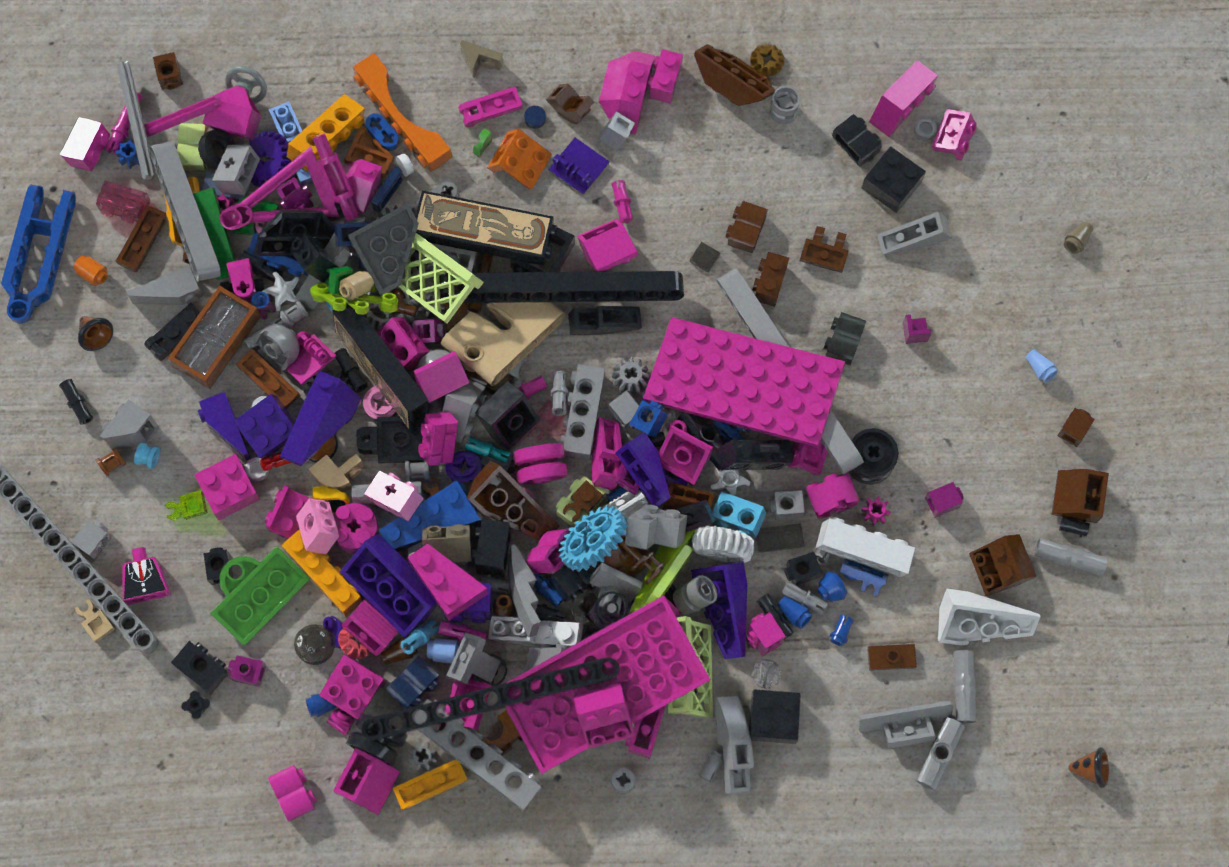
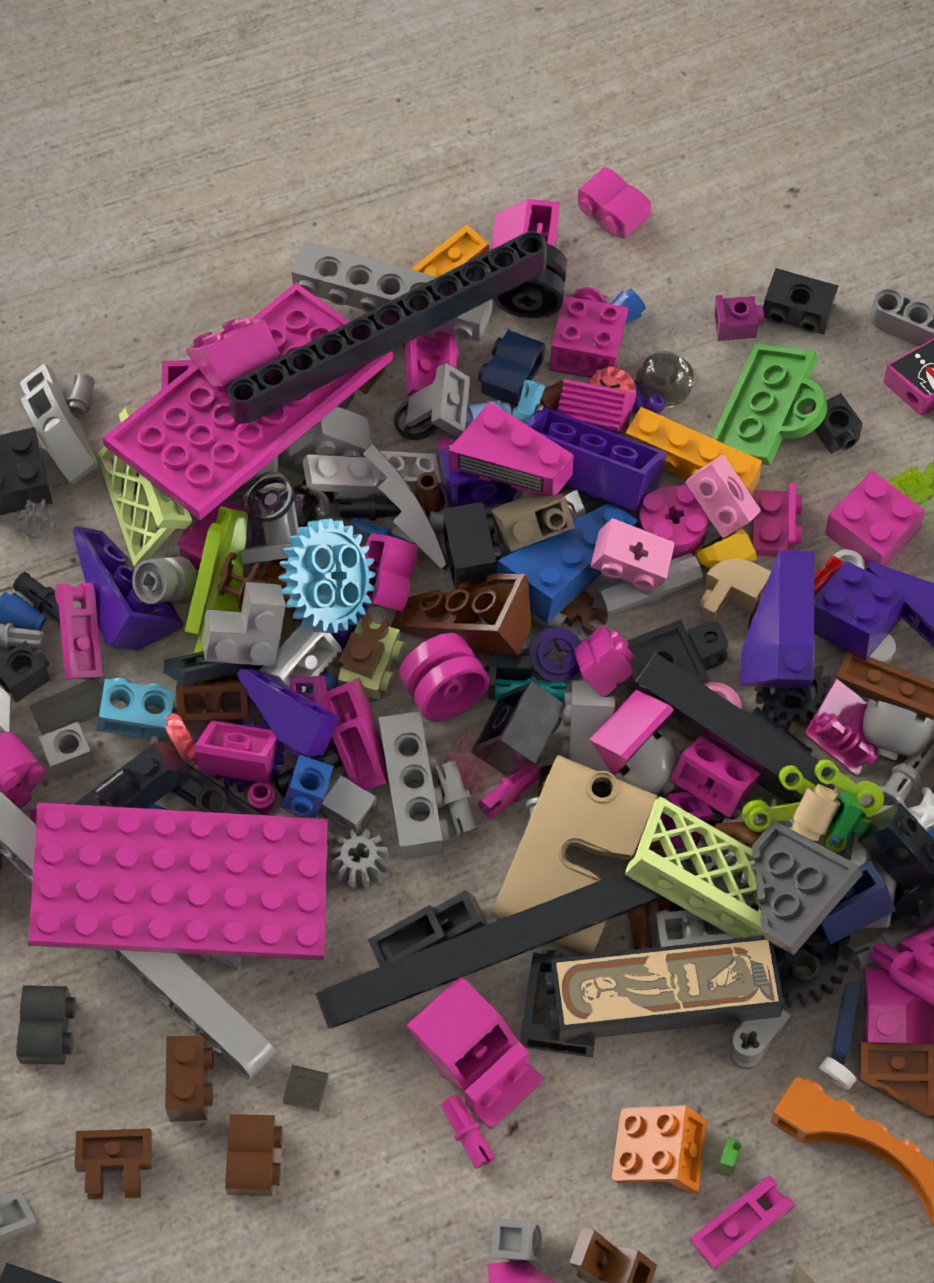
camera: 165 degrees right, 10 degrees down
black plate [181,691,210,719] -> none
blue beam [365,113,399,151] -> none
light grey bush [405,461,430,481] -> none
dark blue tile [524,106,546,129] -> none
dark purple hinge [548,137,610,195] -> none
light grey wheel [611,768,635,794] -> none
white gear [692,526,754,563] -> none
dark pink brick [746,613,785,656] -> none
none -> dark pink plate [55,583,103,680]
none -> coral gear [165,713,197,766]
none -> dark pink bracket [465,1041,543,1129]

